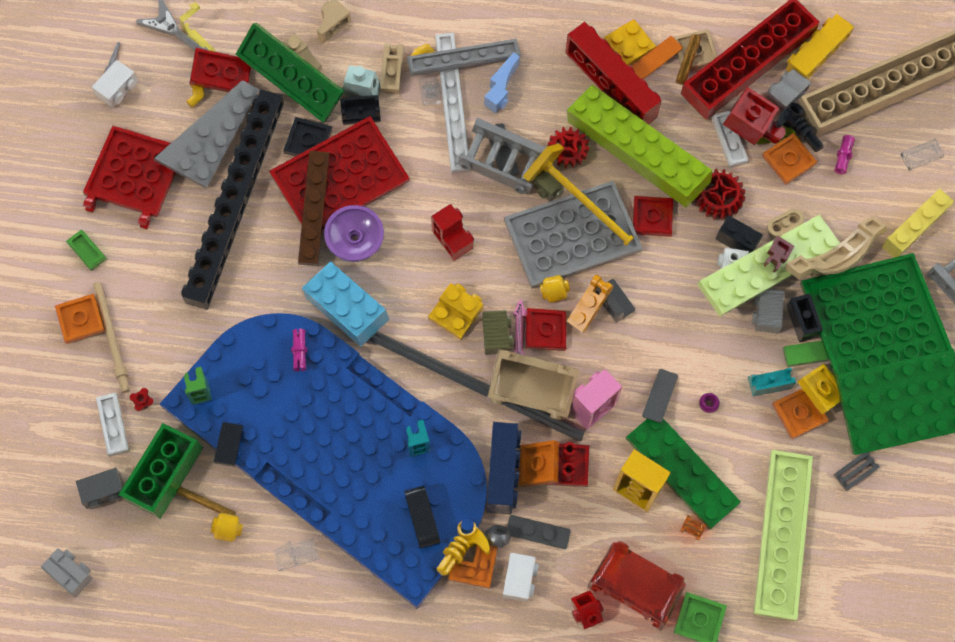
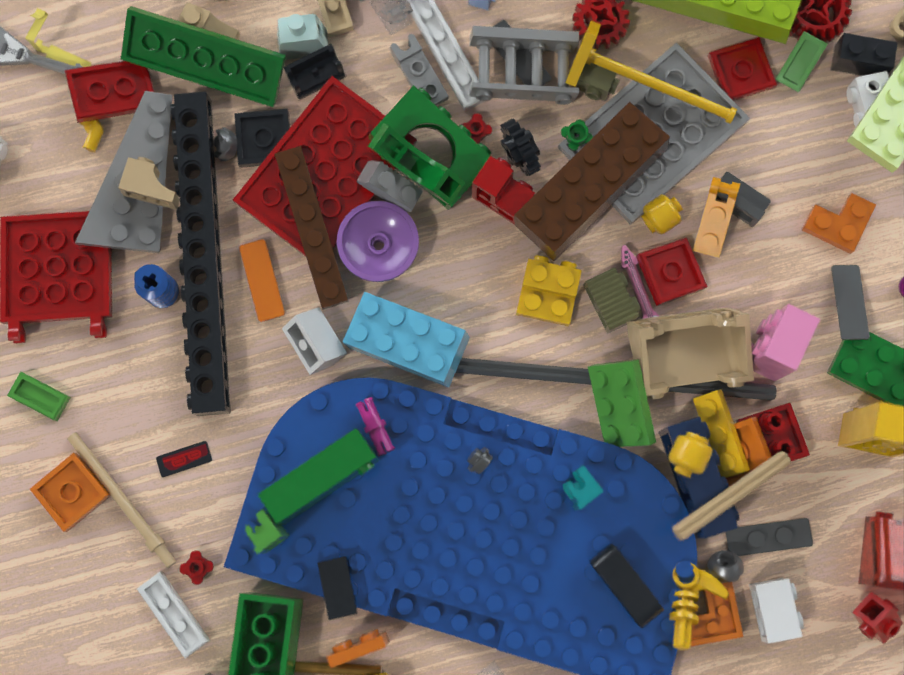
camera: 15 degrees left, 10 degrees up
none -> tan arch [118,157,180,210]
none -> blue piece [134,264,179,309]
none -> sticker [156,441,212,477]
none -> flat silver plate [213,127,237,161]
none -> orange piece [239,239,285,322]
none -> green brick [257,428,380,525]
none -> white brick [282,307,347,375]
none -> orange plate [327,629,390,668]
none -> light grey brick [357,160,423,212]
none -> green arch [368,85,492,210]
none -> green arch [368,123,466,205]
none -> light grey plate [390,34,449,106]
none -> red plate [461,113,492,144]
none -> dark grey plate [467,447,493,474]
none -> black gear [500,118,541,176]
none -> reddish brown brick [514,102,670,261]
none -> green plate [561,119,593,151]
none -> bright green plate [588,359,656,447]
none -> yellow head [668,432,712,478]
none -> tan axle [672,452,791,540]
none -> yellow plate [693,389,750,478]
none -> bright green tile [775,31,828,92]
none -> orange plate [802,193,876,254]

